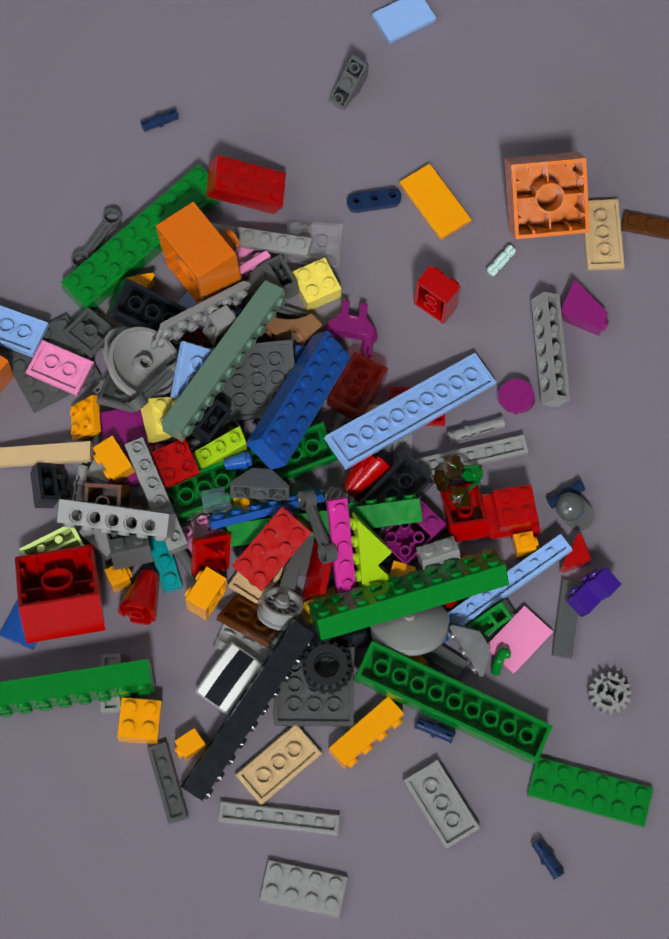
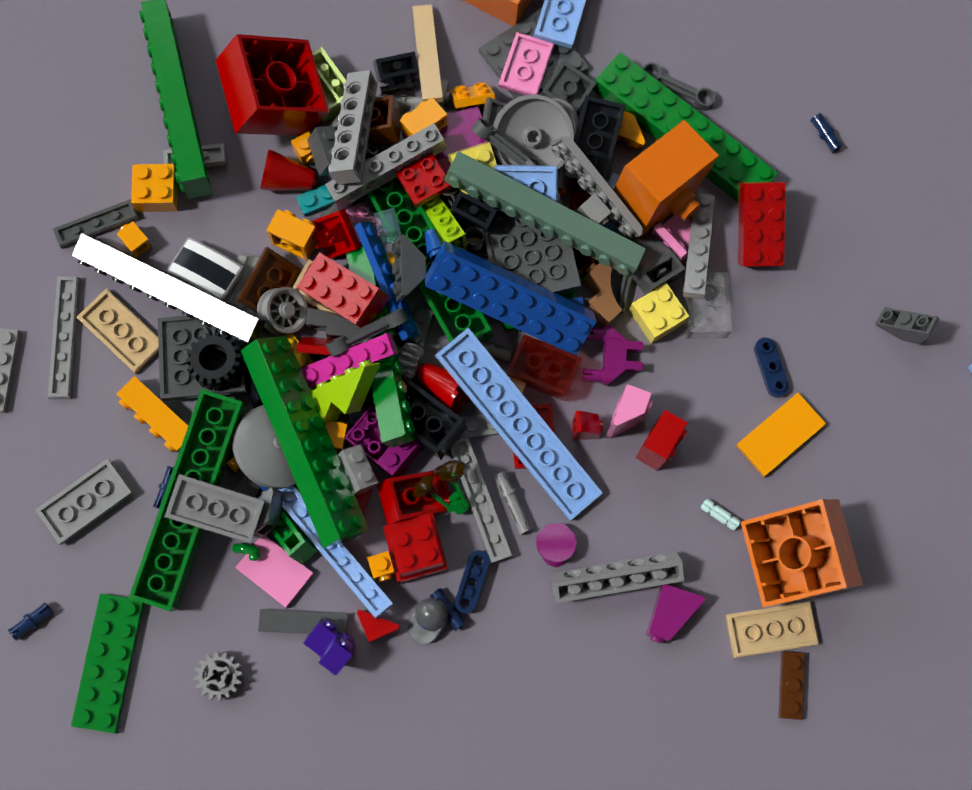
camera: 80 degrees right, 5 degrees up
none -> light grey plate [165,474,264,543]
none -> dark blue plate [455,550,490,614]
none -> red slope [572,411,604,440]
none -> bright pink slope [606,384,653,438]

